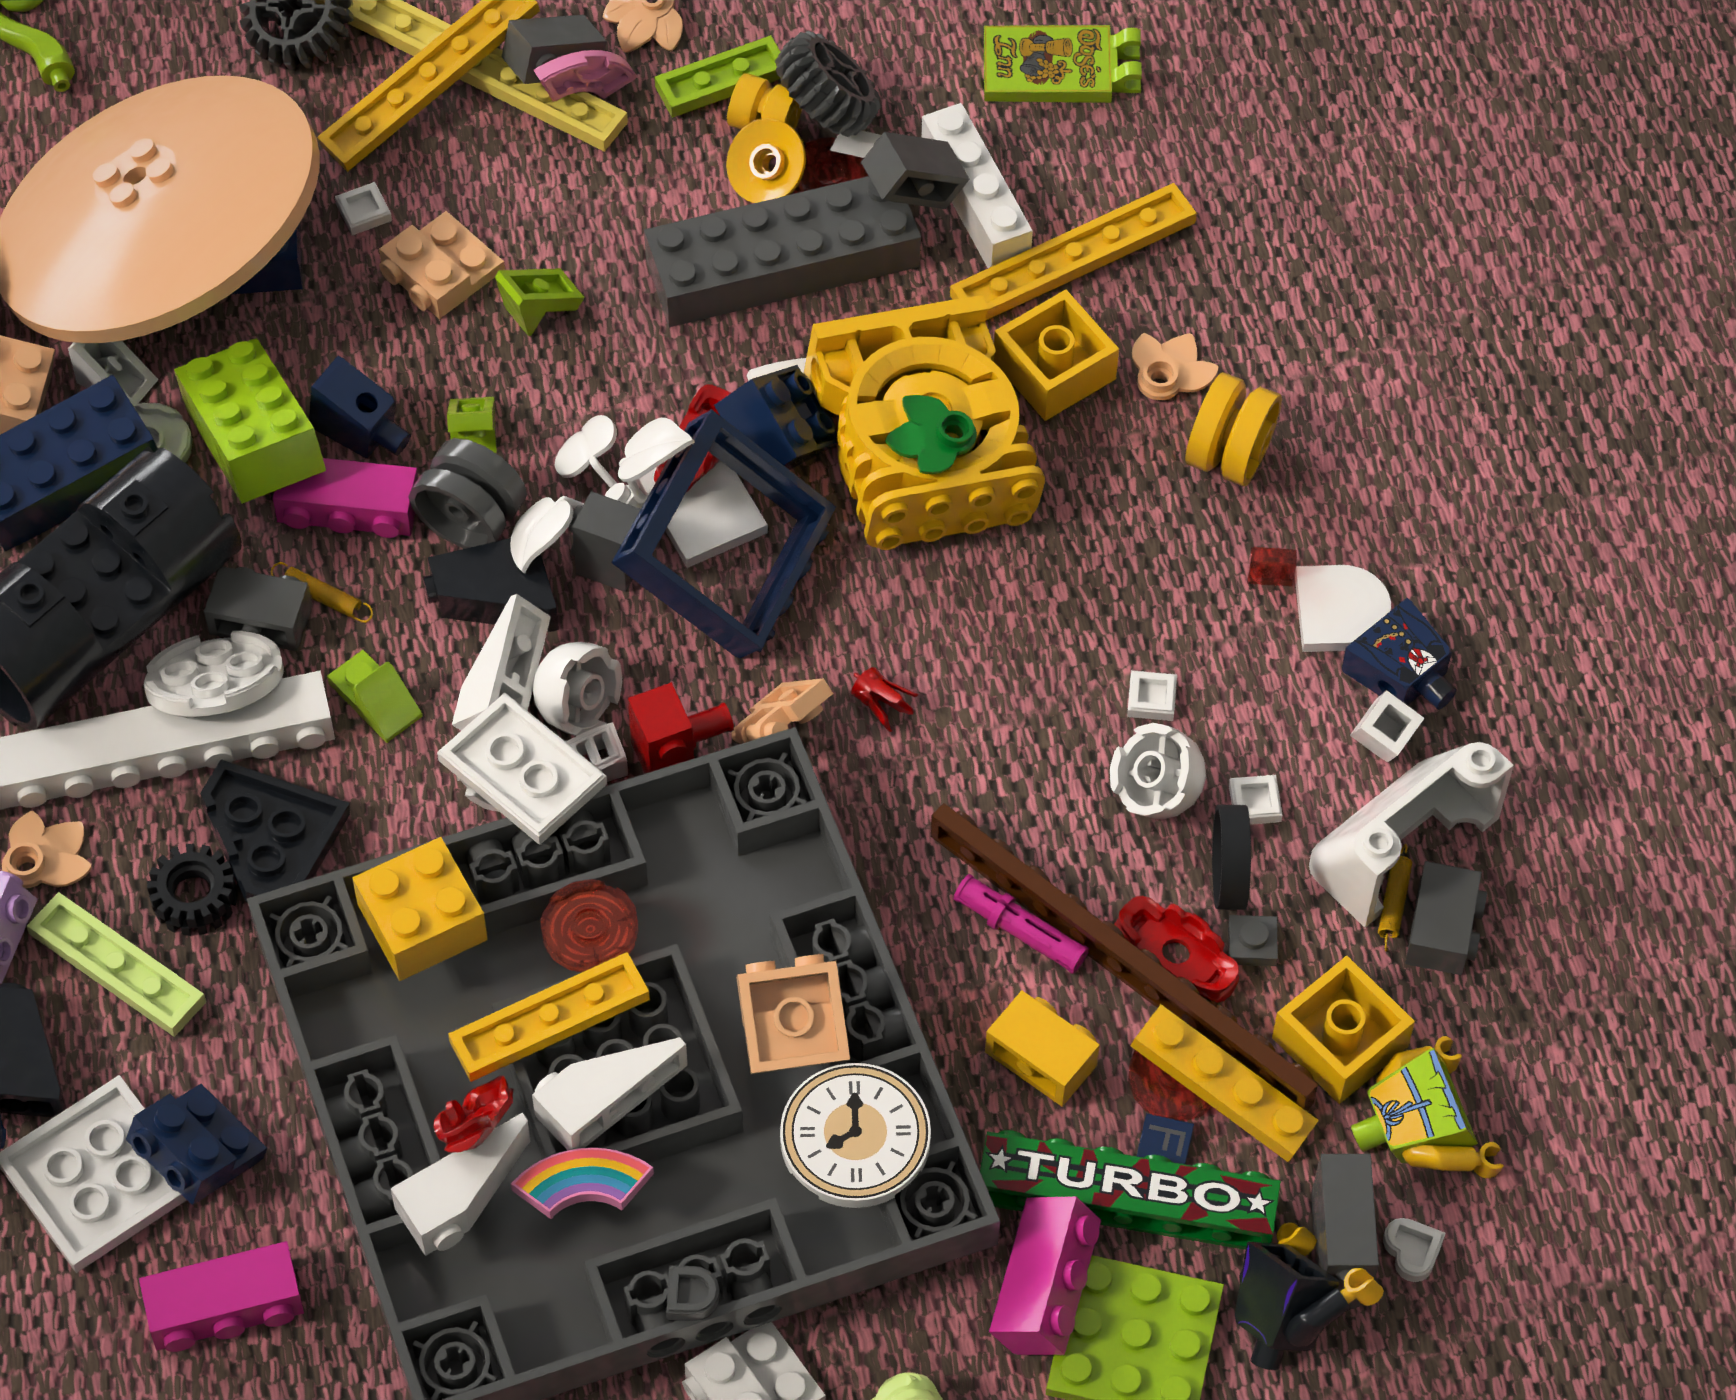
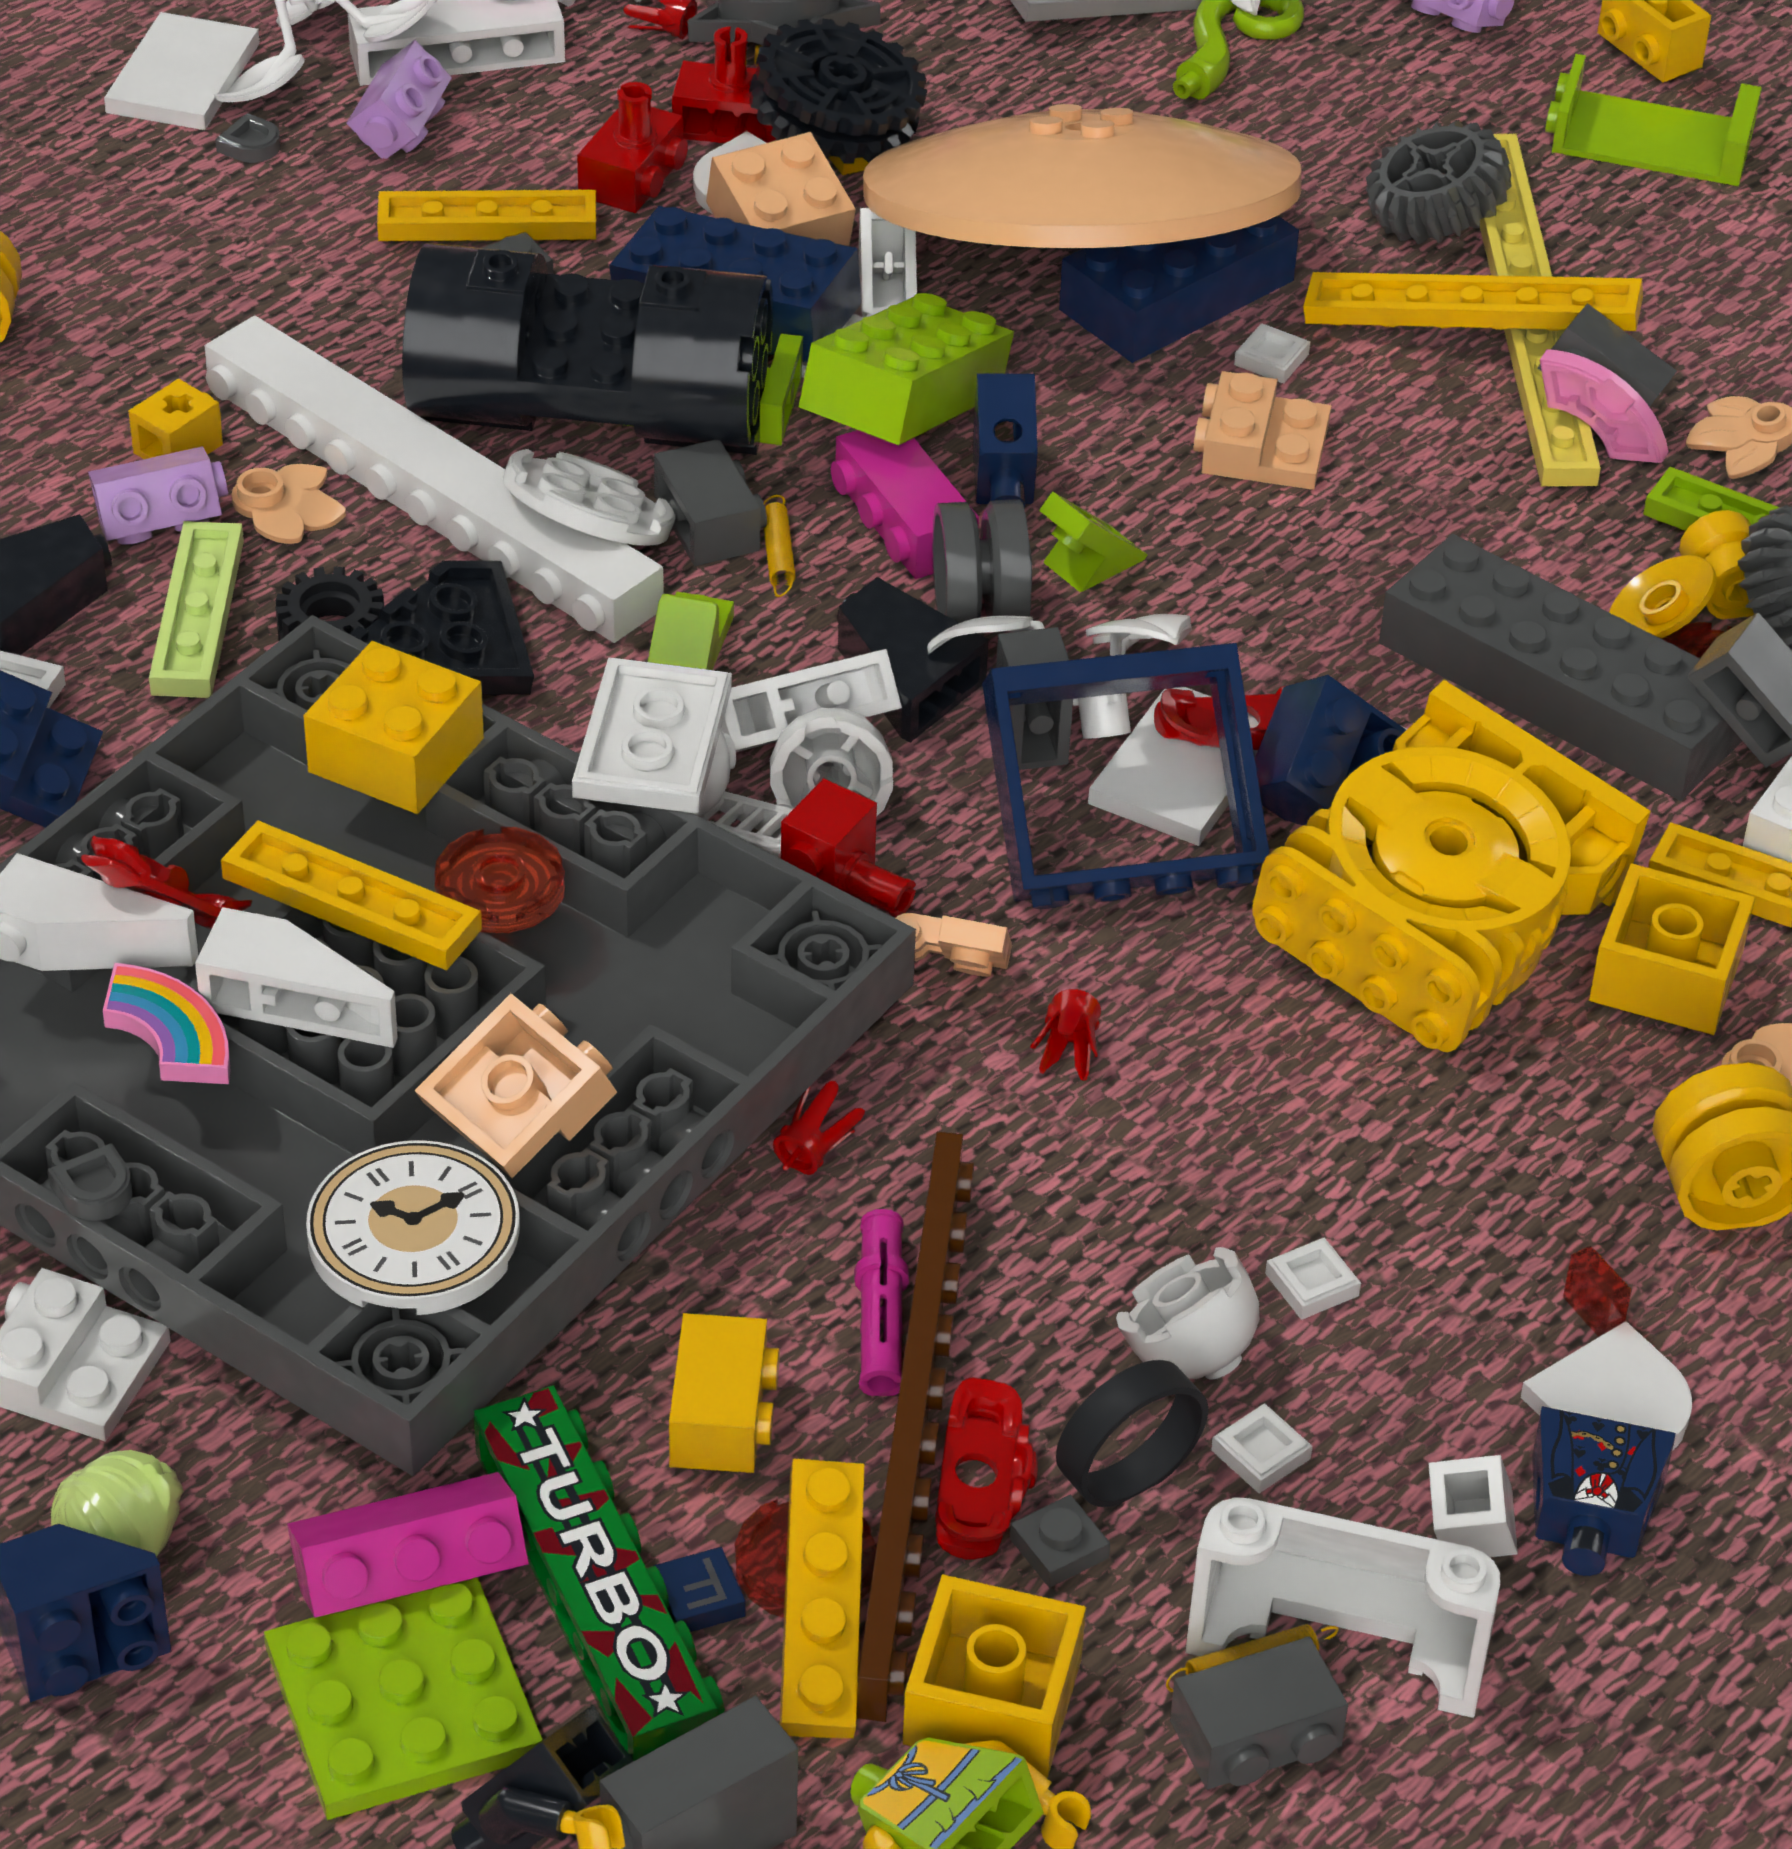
camera: 55 degrees right, 15 degrees down
lime slope [495,268,585,336] -> none
green plate [885,395,977,474] -> none
none -> red piece [773,1081,865,1175]

